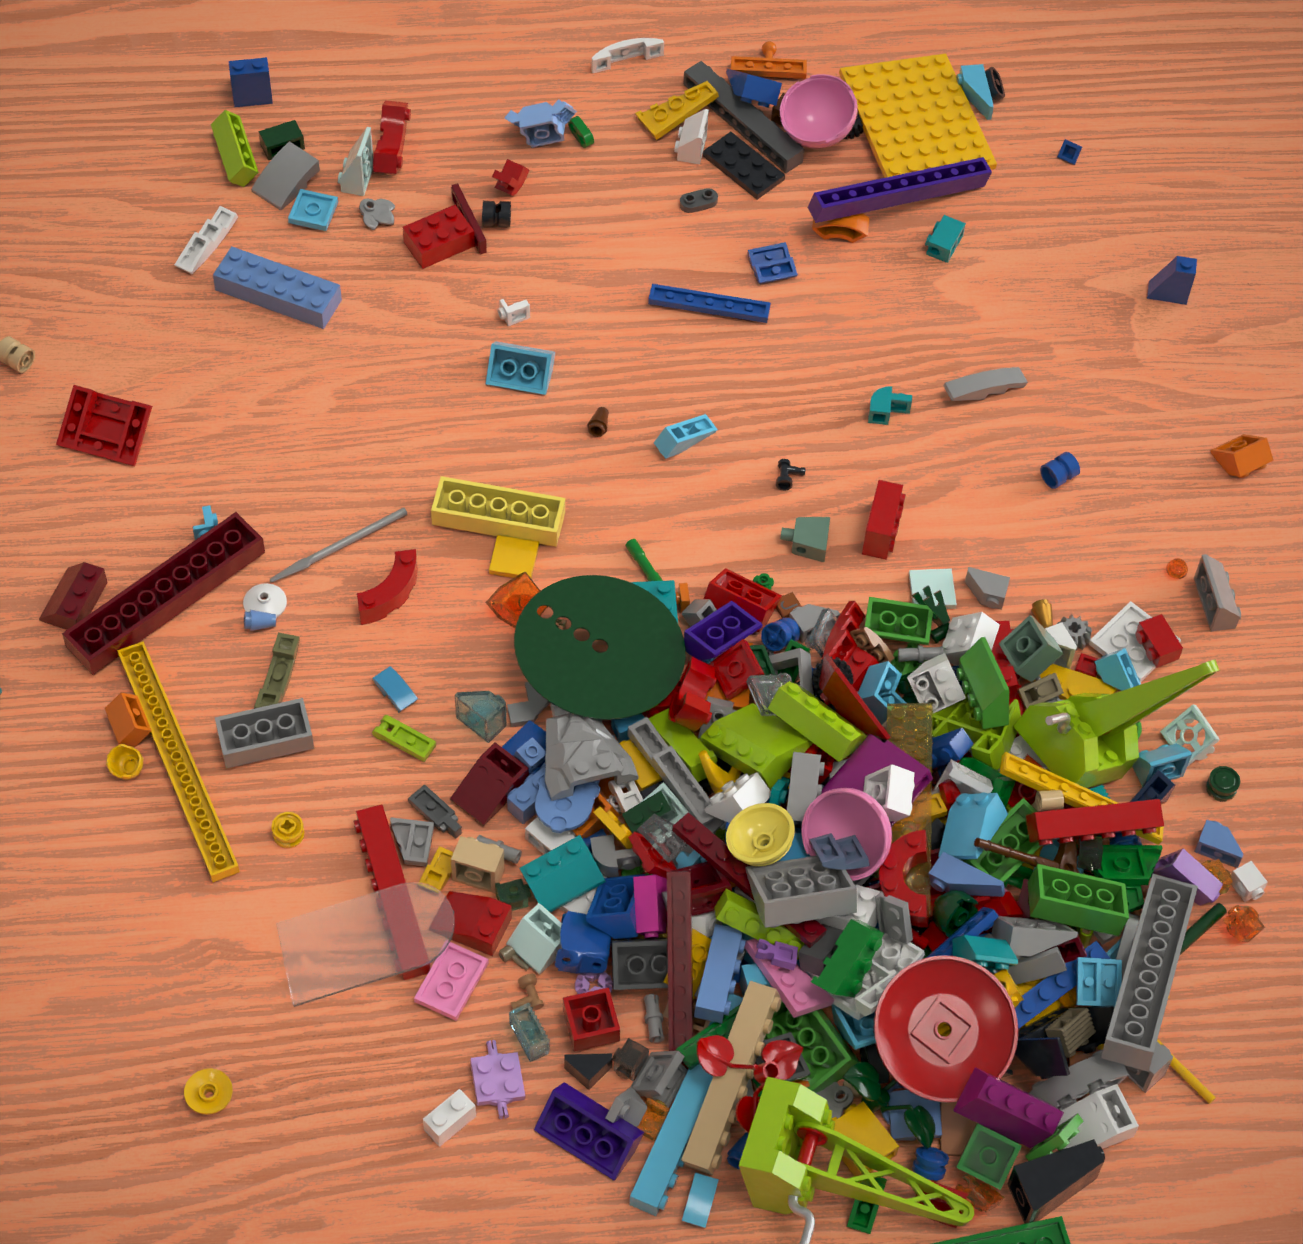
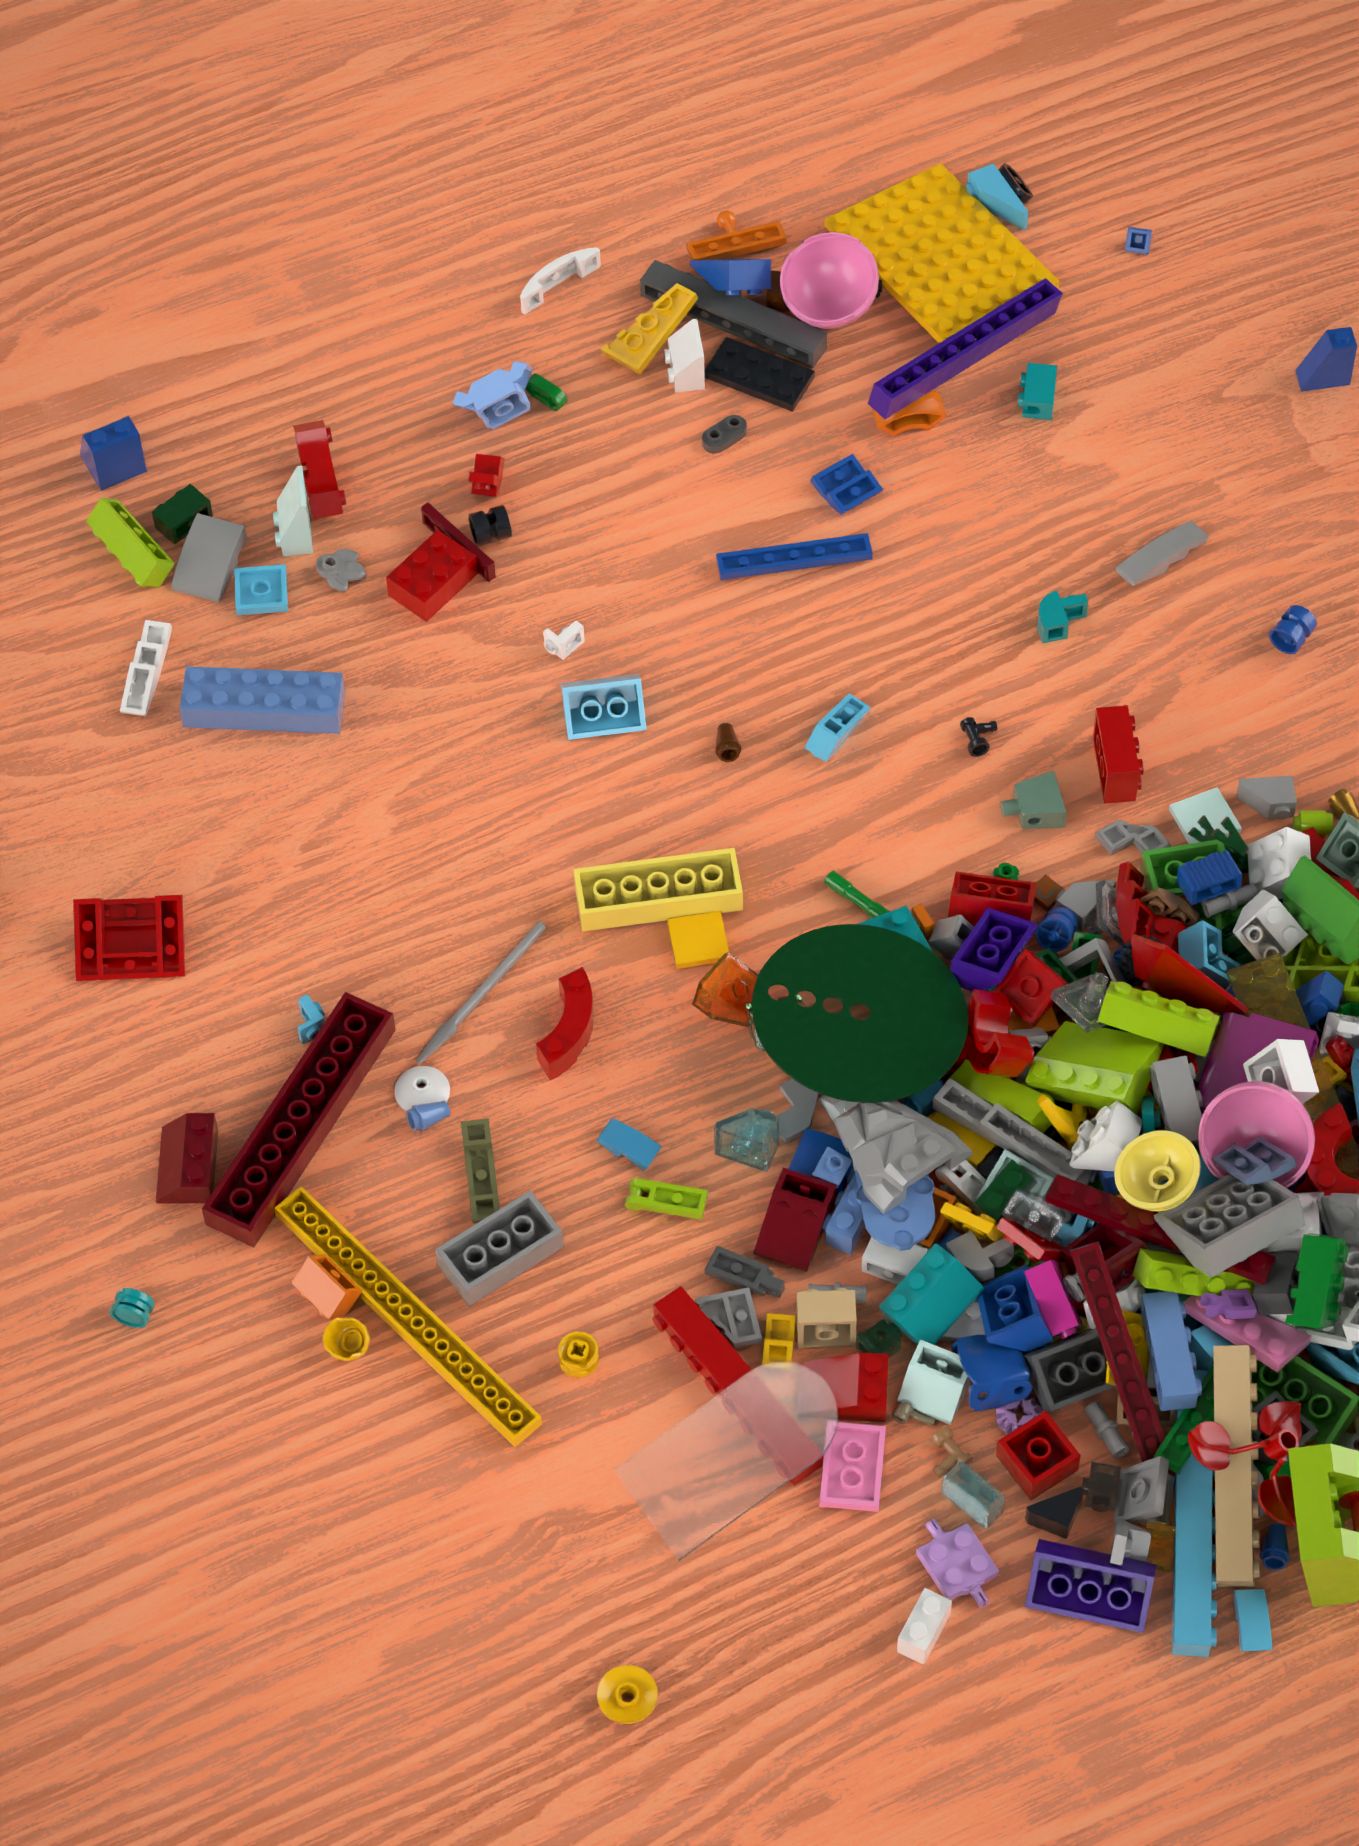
camera: 15 degrees left, 0 degrees up
none -> light grey tile [1095,820,1171,856]
none -> blue brick [1177,850,1242,905]
none -> lime brick [1293,810,1333,837]

